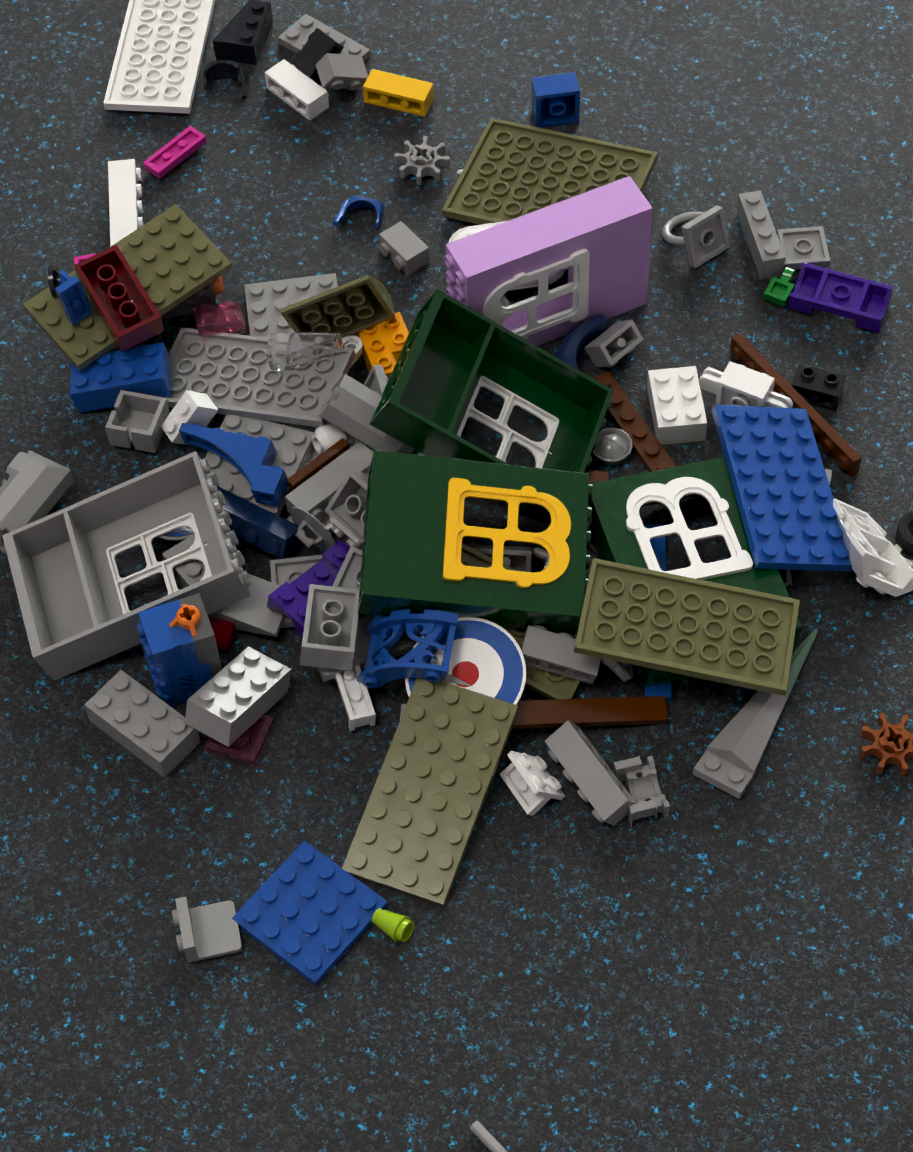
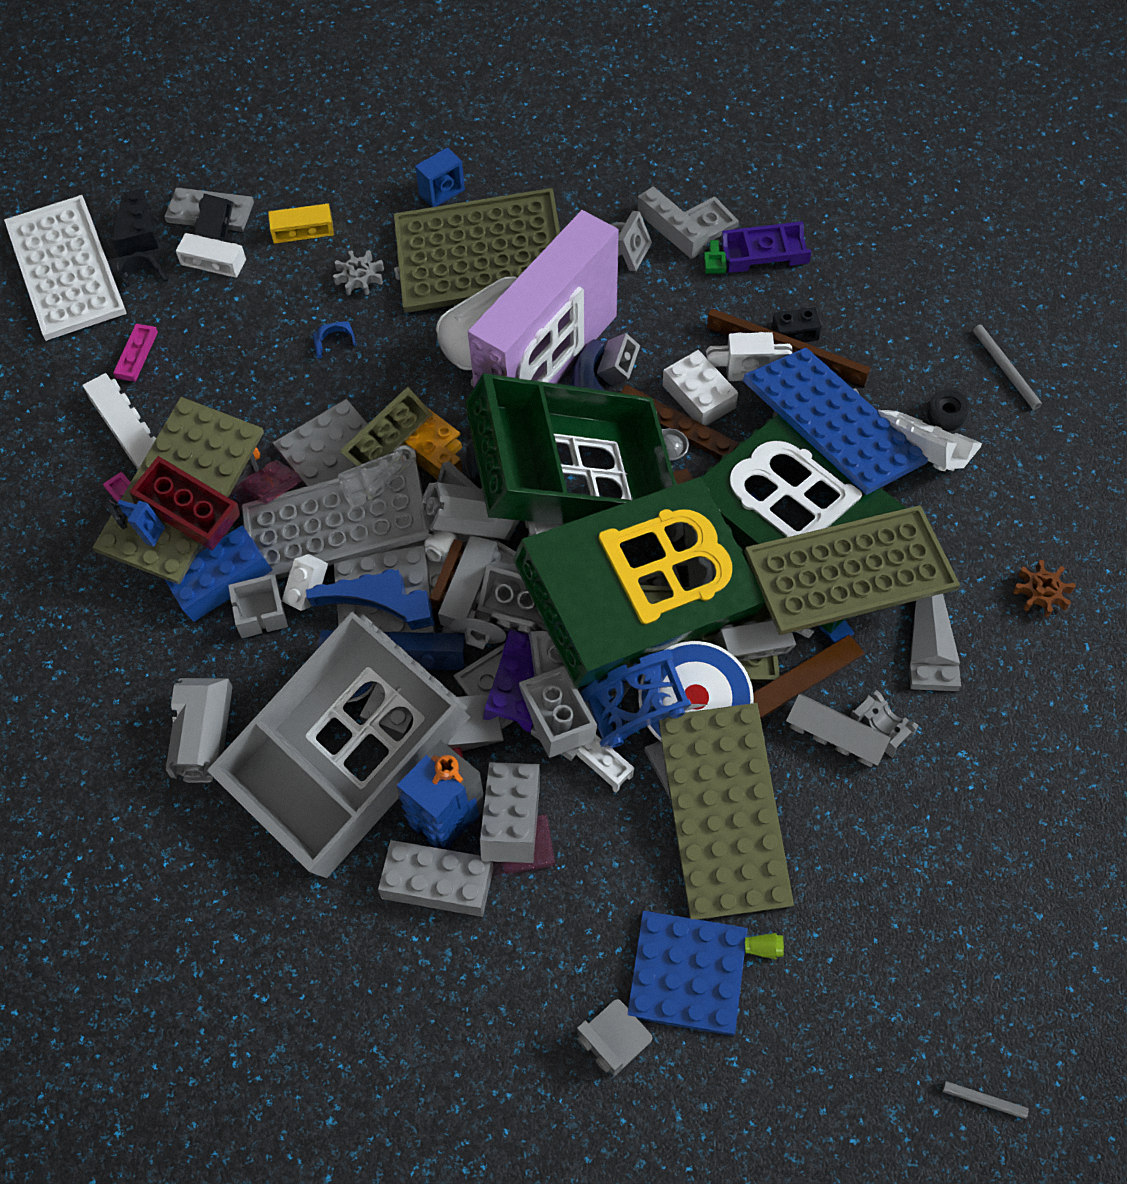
camera: 30 degrees left, 5 degrees up
light grey brick [315,53,368,91] -> none
light grey brick [379,221,430,276] -> none
white bracket [500,751,565,816] -> none

